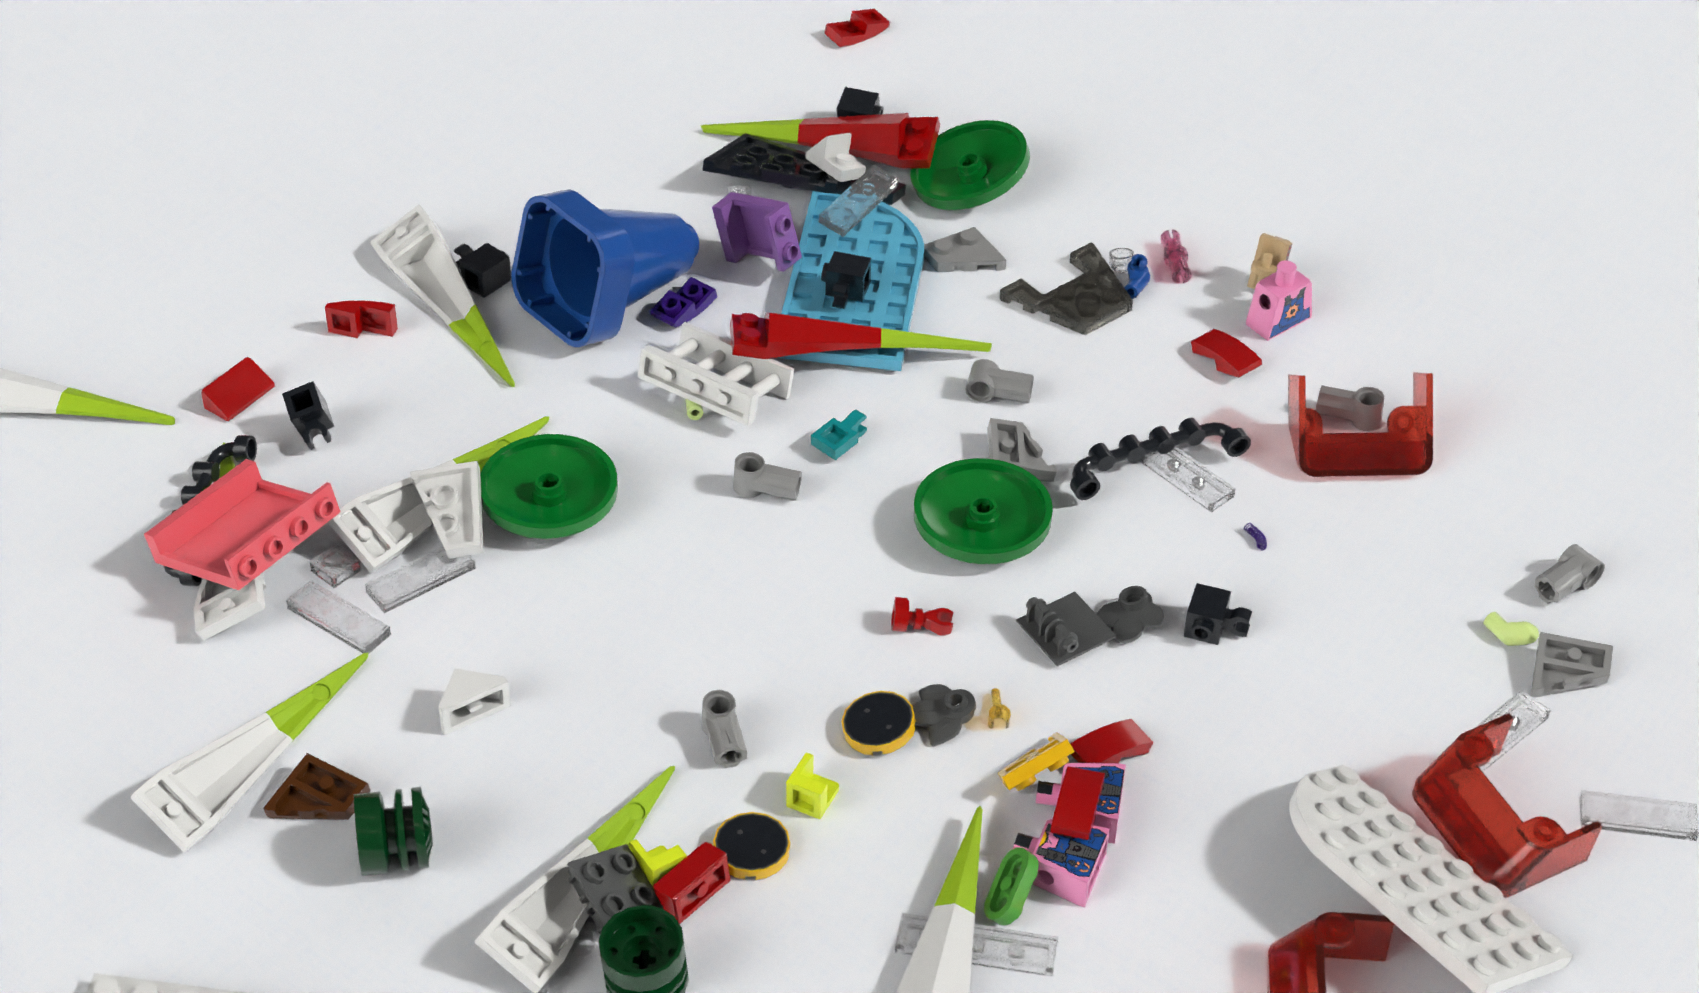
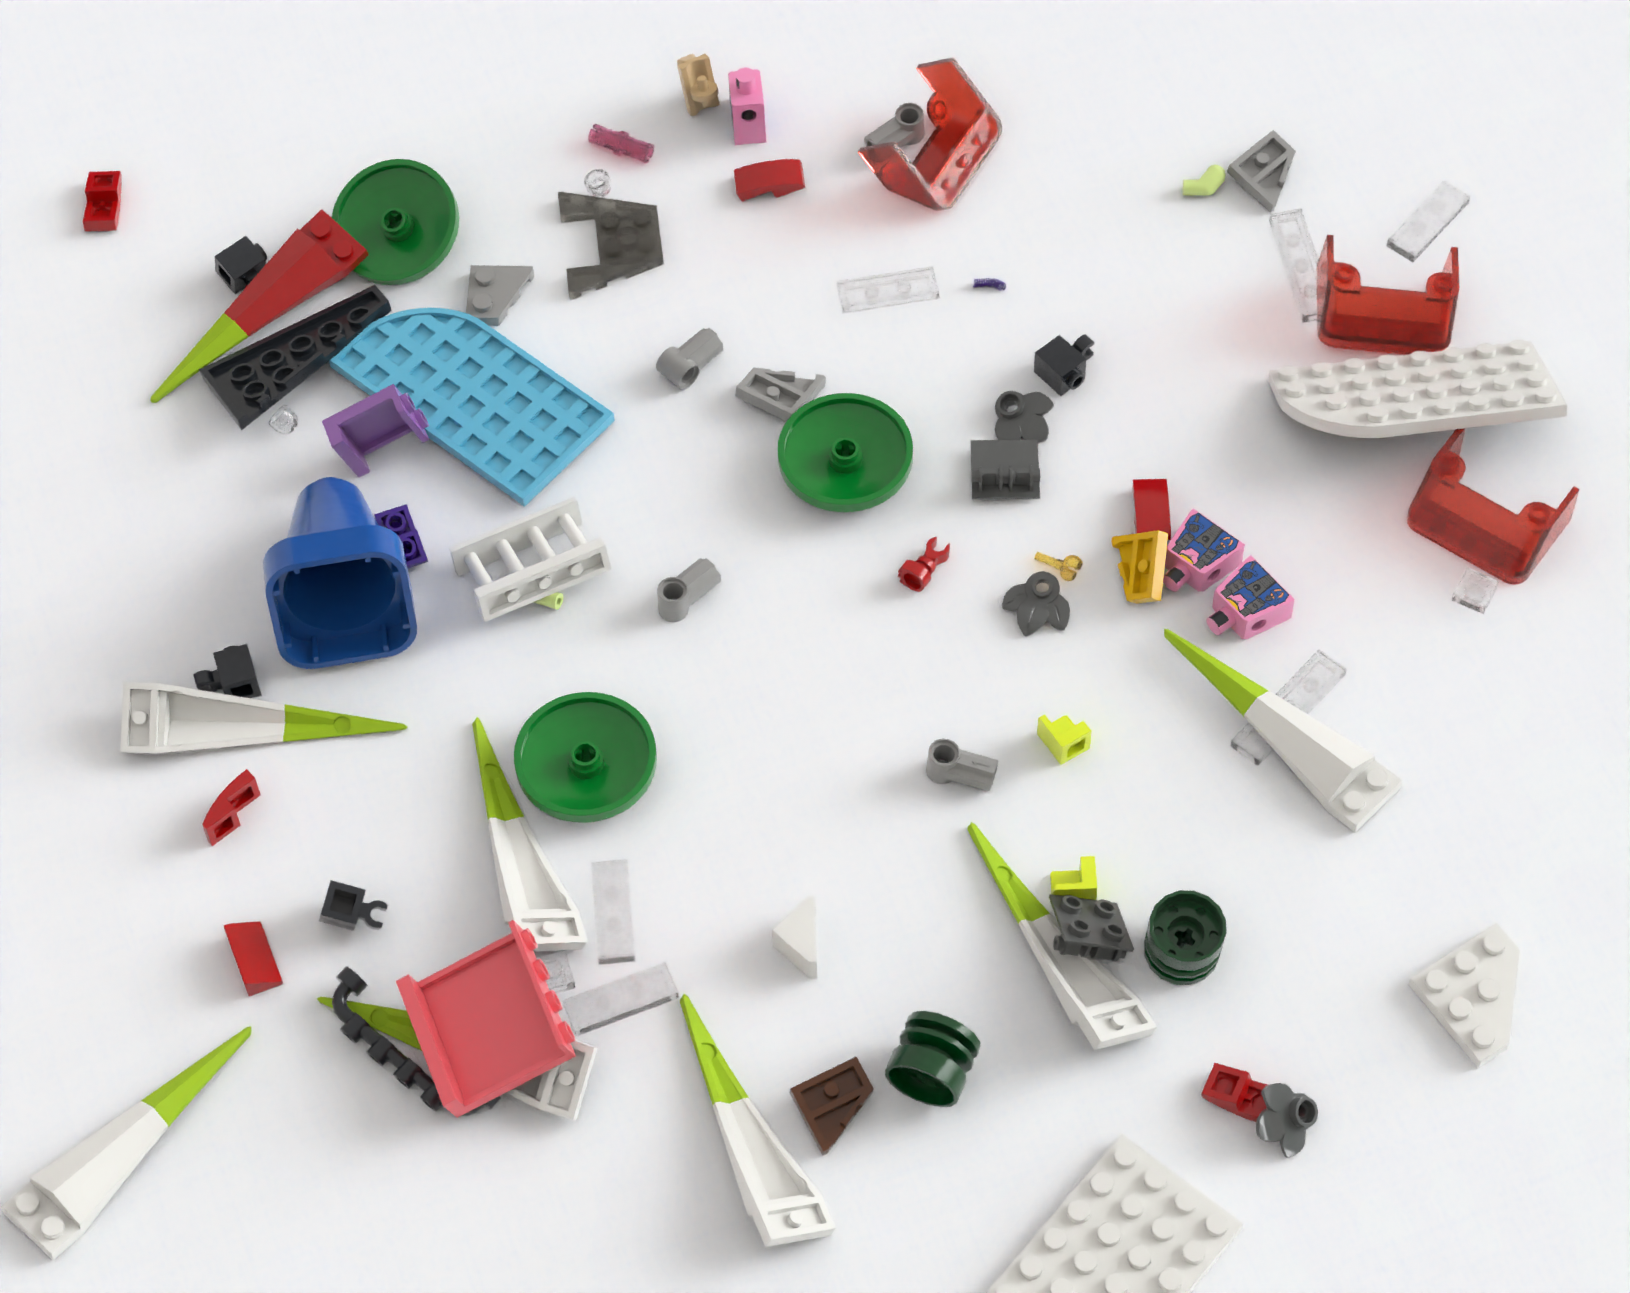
camera: 55 degrees left, 15 degrees up
white wing [409,461,483,558] -> none
red slope [653,842,730,924] -> none
black tile [713,812,790,880] -> none
red plate [730,312,992,359] -> none
white slope [805,133,866,182] -> none
teal plate [811,409,867,460] -> none
clear tile [818,165,899,237] -> none
black brick [821,251,871,309] -> none
black tile [841,691,916,755] -> none
bright green plate [984,847,1039,926] -> none
red slope [1050,766,1105,840] -> none
black bar [1070,418,1251,500] -> none
blue arm [1124,254,1150,299] -> none
light grey piece [1534,544,1605,604] -> none

